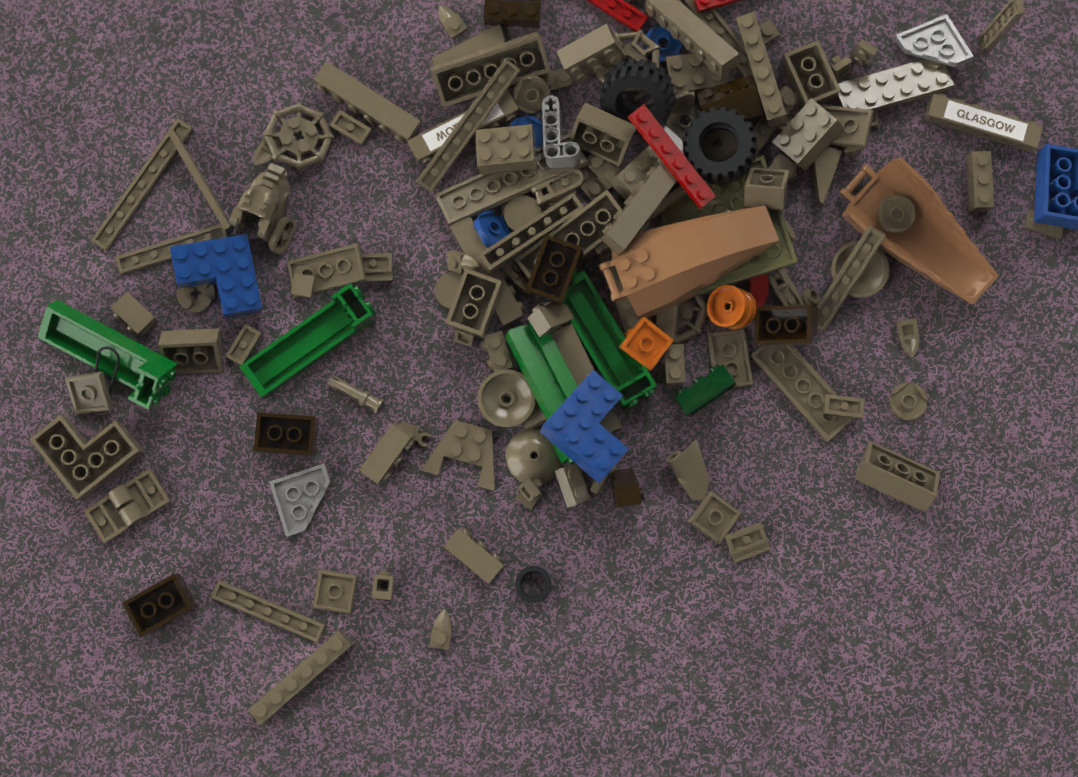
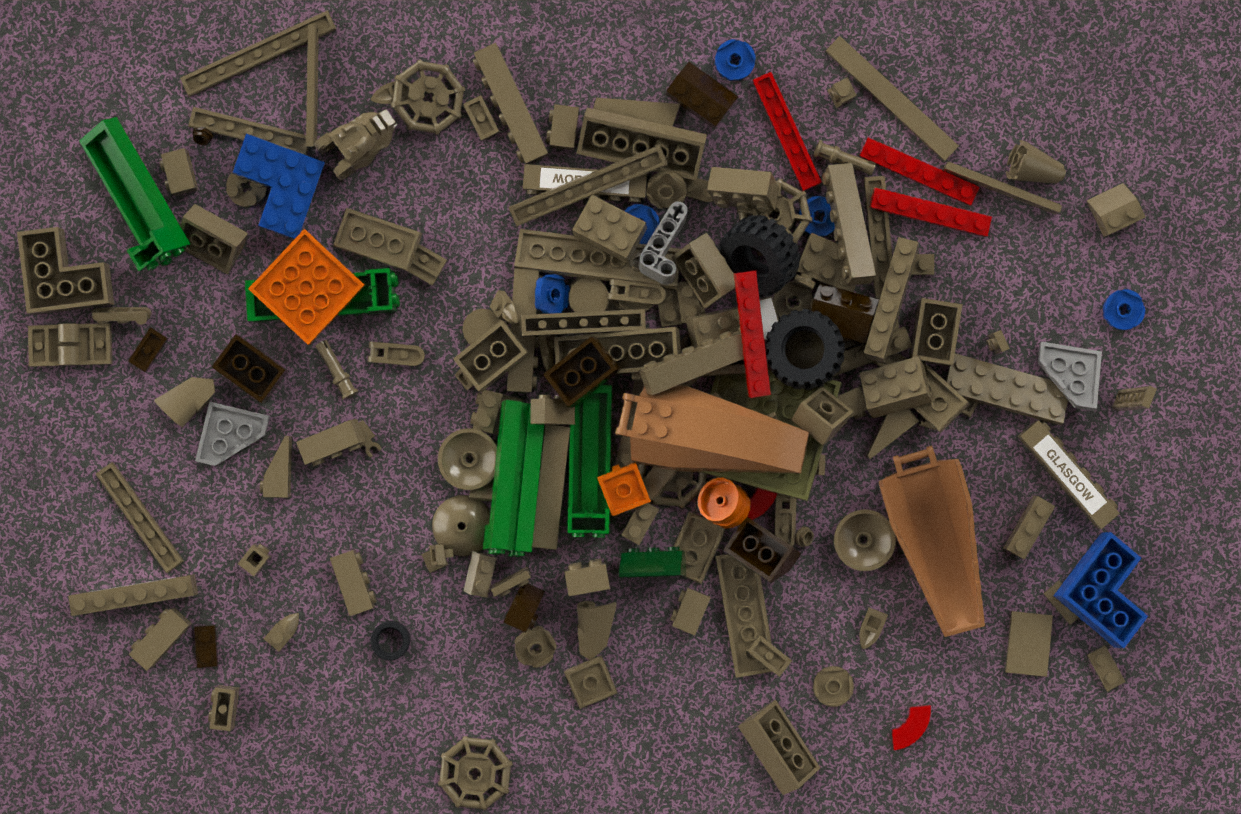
camera: 30 degrees right, 5 degrees up
dark tan tile [65,371,113,415] -> none
black piece [94,346,120,395] -> none
dark brown brick [122,573,198,637] -> none
dark tan plate [226,324,263,365] -> none
dark tan plate [269,217,296,254] -> none
dark tan piece [290,273,316,298] -> none
dark tan tile [313,569,358,614] -> none
dark tan wing [422,420,495,491] -> none
dark tan plate [438,5,468,40] -> none
blue brick [539,370,629,483] -> none
dark tan plate [724,522,771,563] -> none
dark tan tile [816,225,886,333] -> none
dark tan tile [831,56,852,81] -> none
dark tan tile [877,195,916,234] -> none
none -> dark tan plate [92,307,152,325]
none -> dark brown plate [128,327,169,373]
none -> dark tan brick [129,607,192,671]
none -> dark tan panel [154,377,216,428]
none -> dark brown plate [192,127,213,146]
none -> dark brown plate [194,625,218,668]
none -> dark tan brick [208,685,240,731]
none -> orange plate [248,229,365,345]
none -> dark tan slope [260,436,292,498]
none -> dark tan plate [367,342,425,366]
none -> dark tan plate [438,736,513,811]
none -> dark tan plate [515,626,556,668]
none -> dark tan brick [546,104,579,150]
none -> dark tan brick [564,558,610,596]
none -> dark tan brick [670,587,711,635]
none -> red tile [891,705,931,750]
none -> dark tan tile [1005,611,1053,677]

